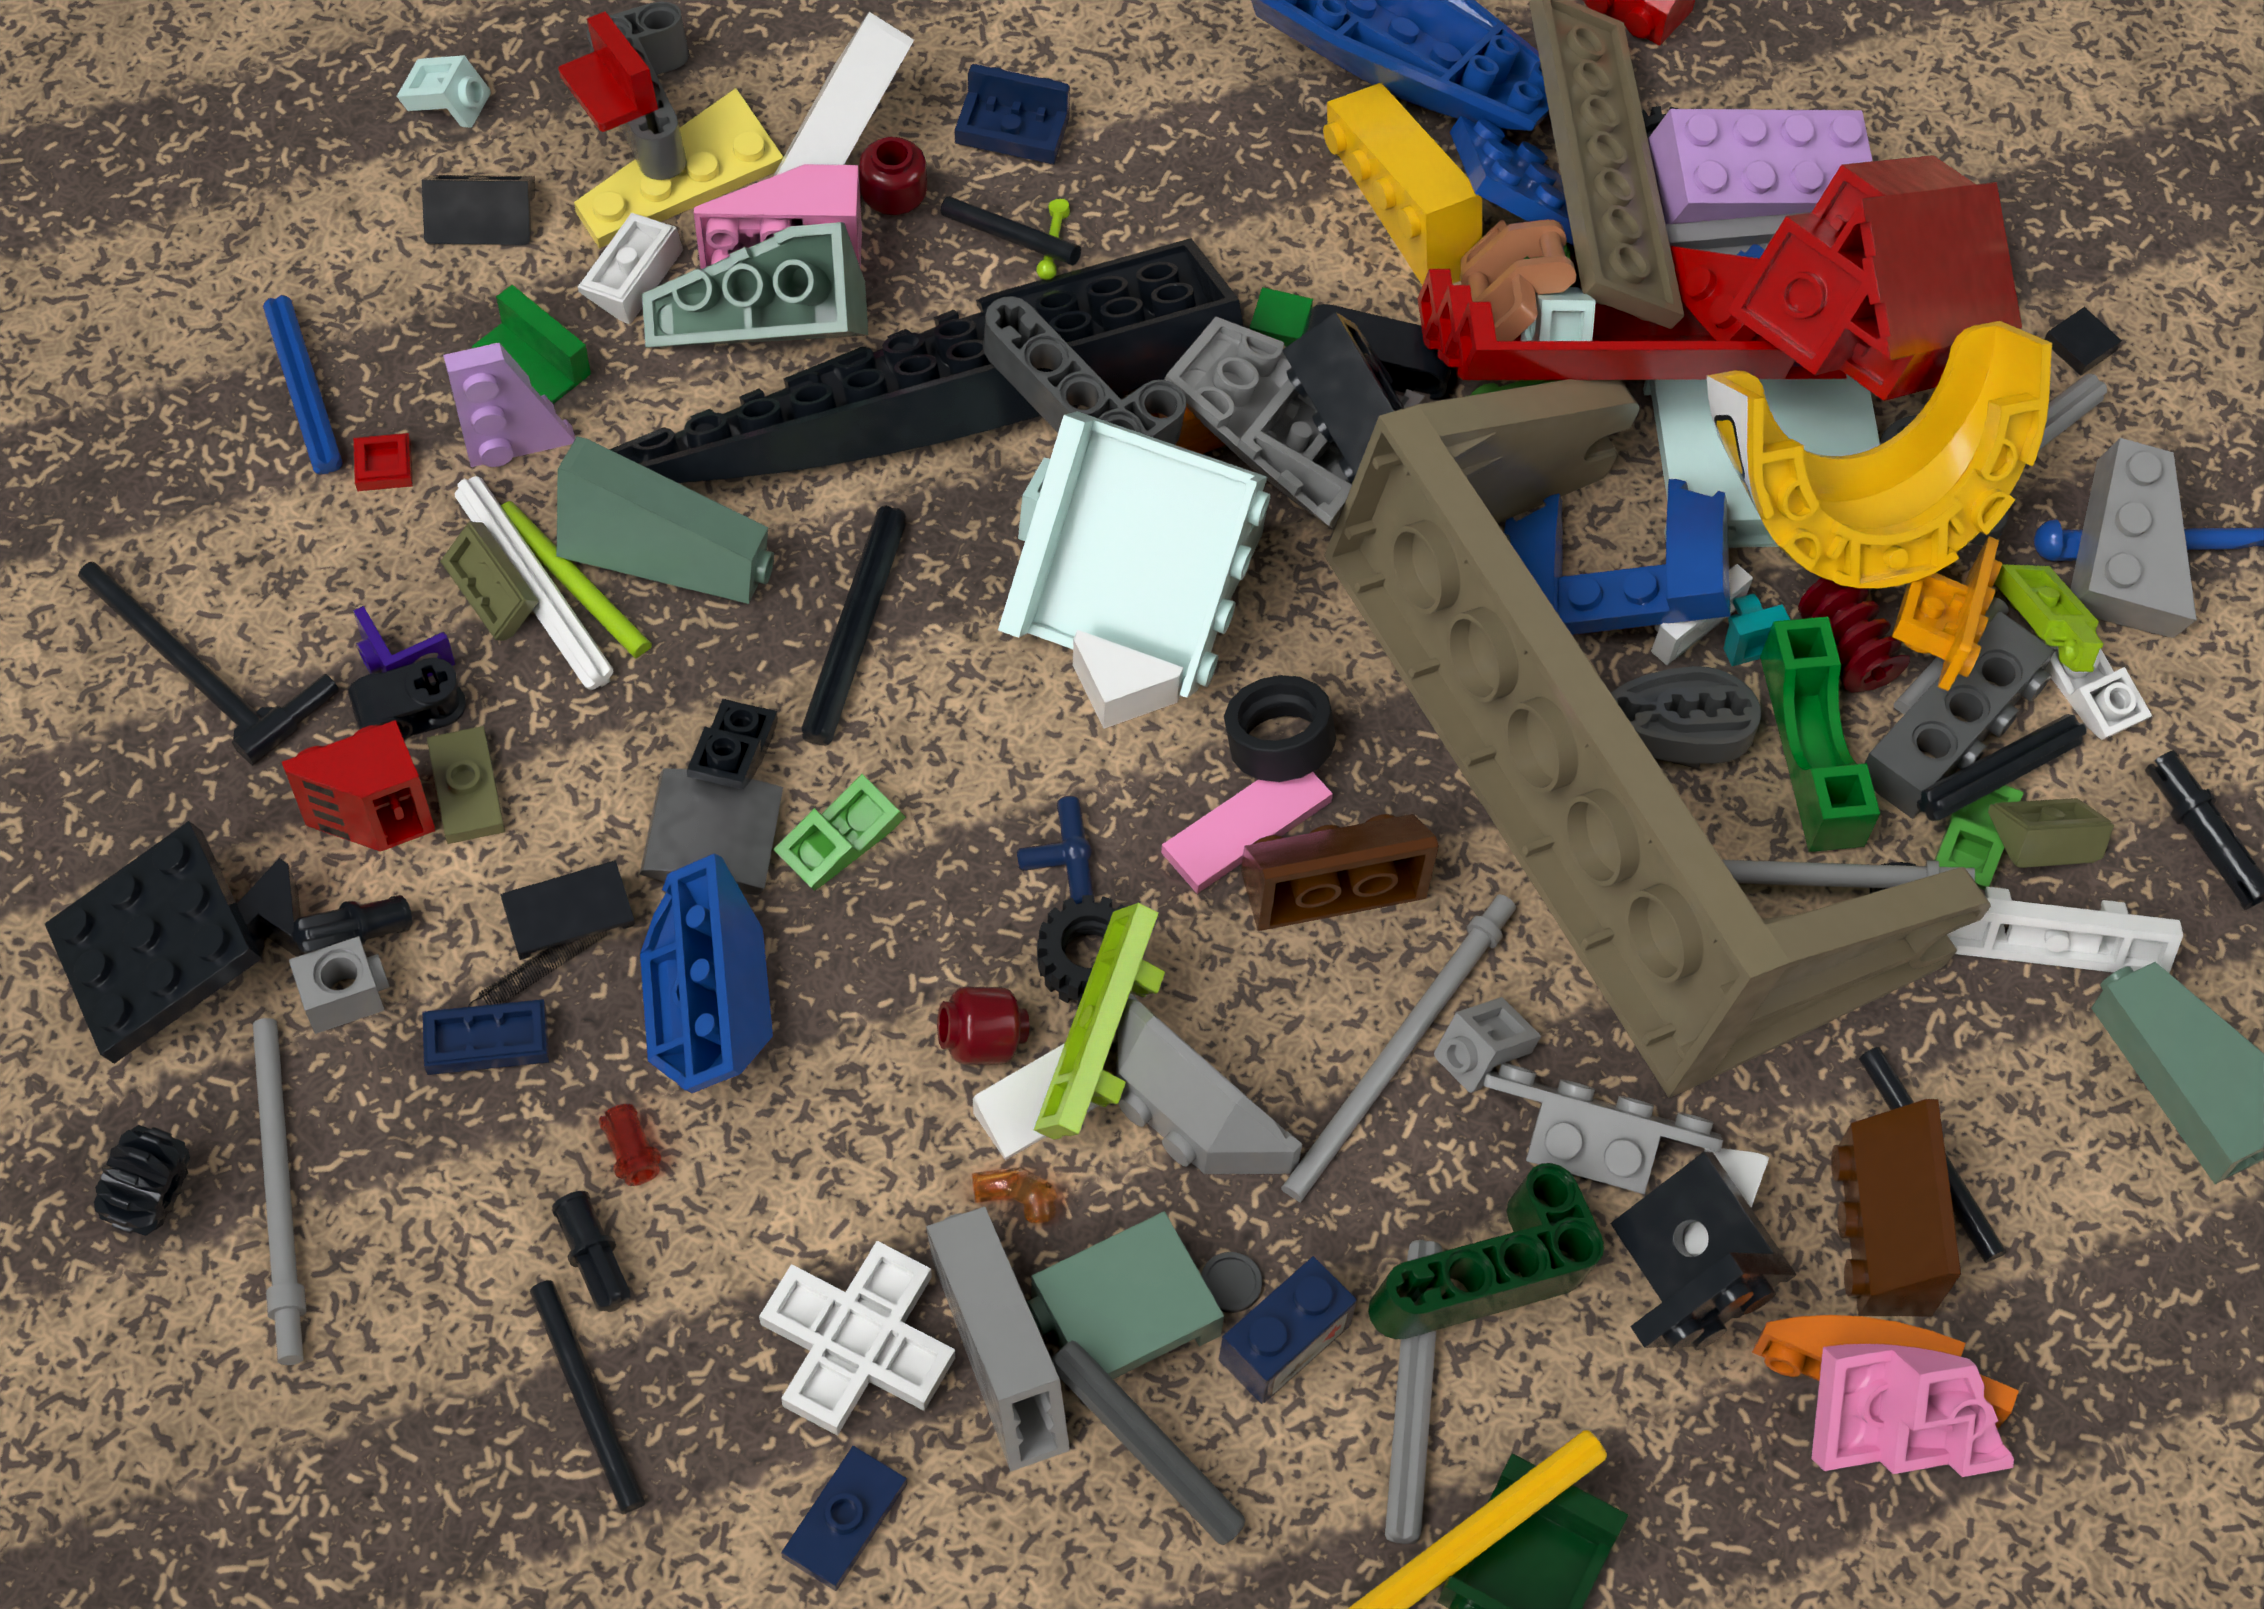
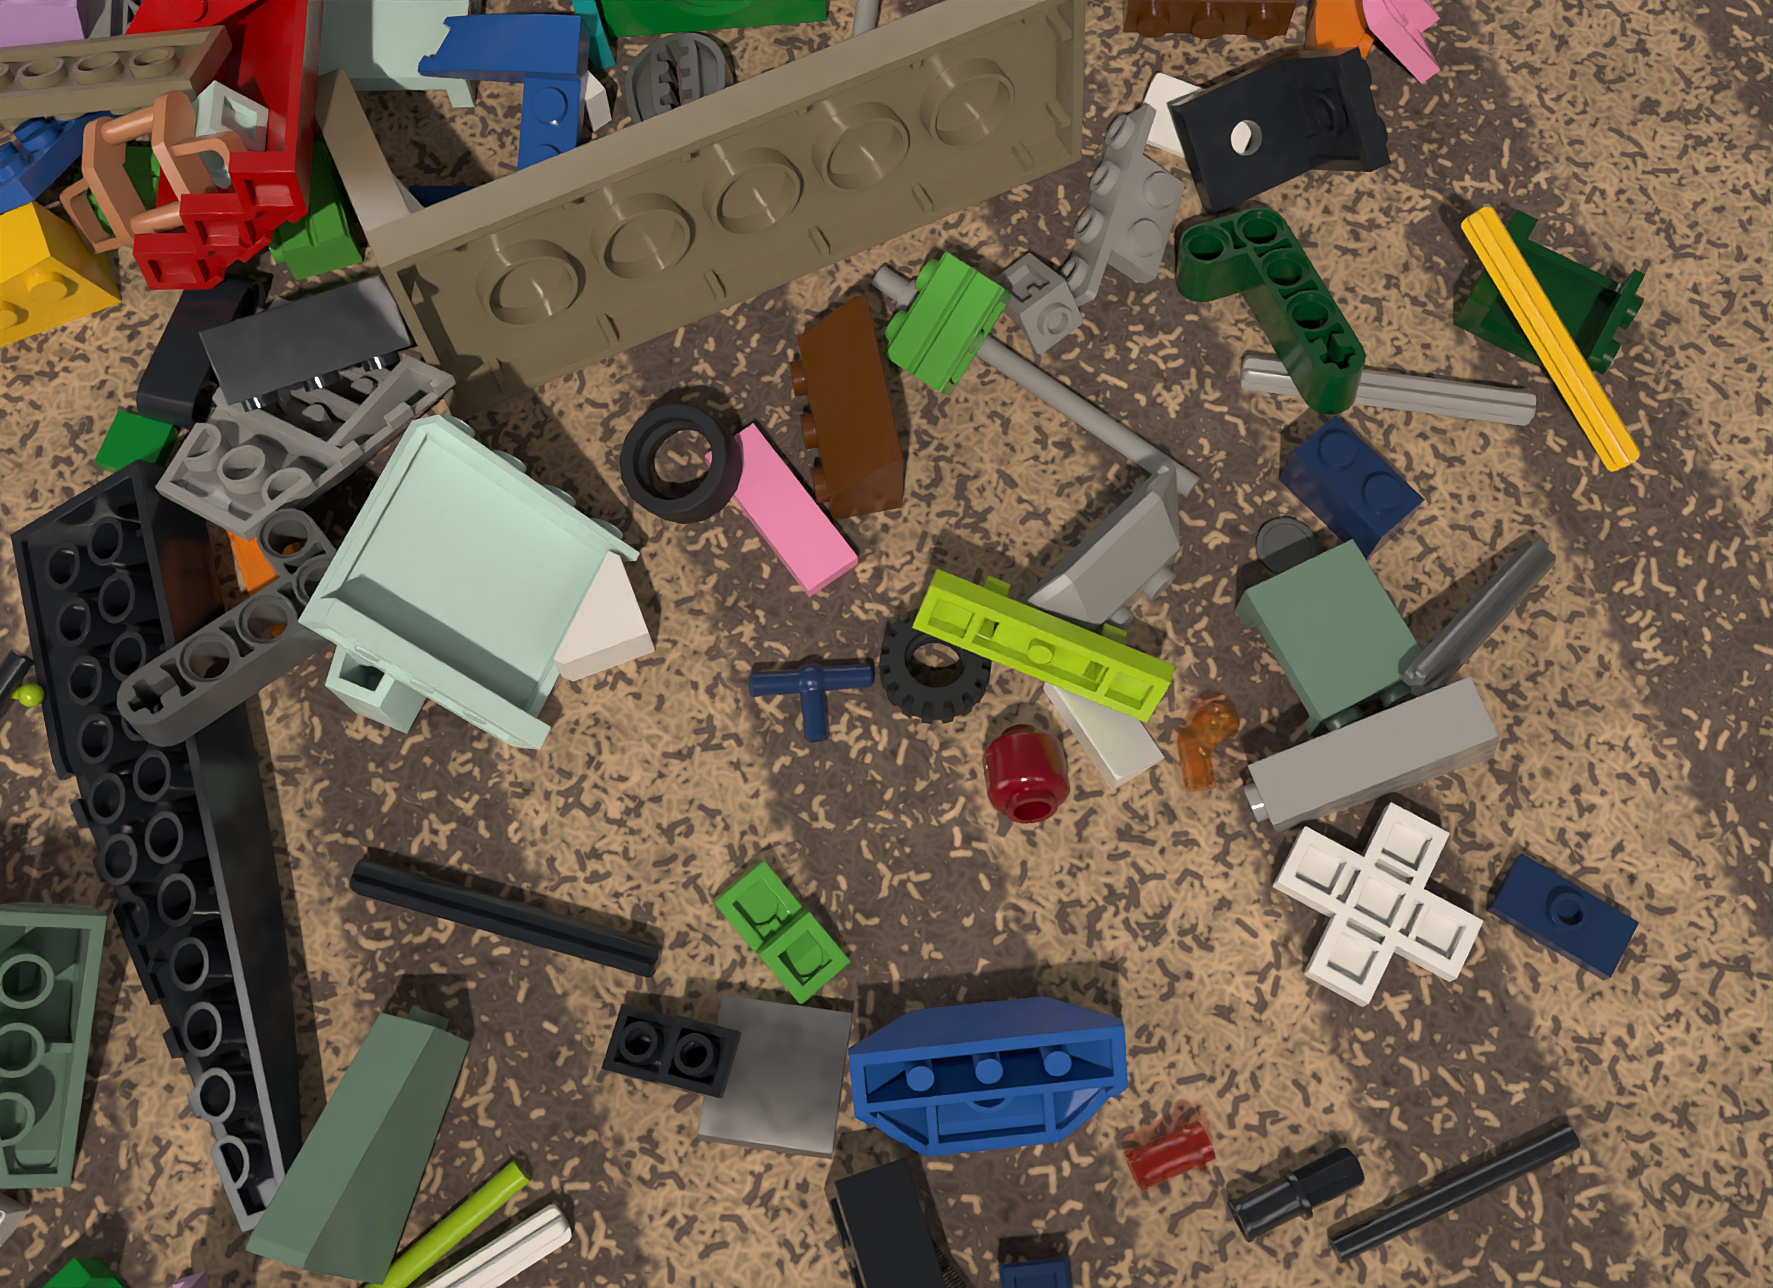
camera: 85 degrees left, 10 degrees up
none -> bright green brick [882,251,1013,395]

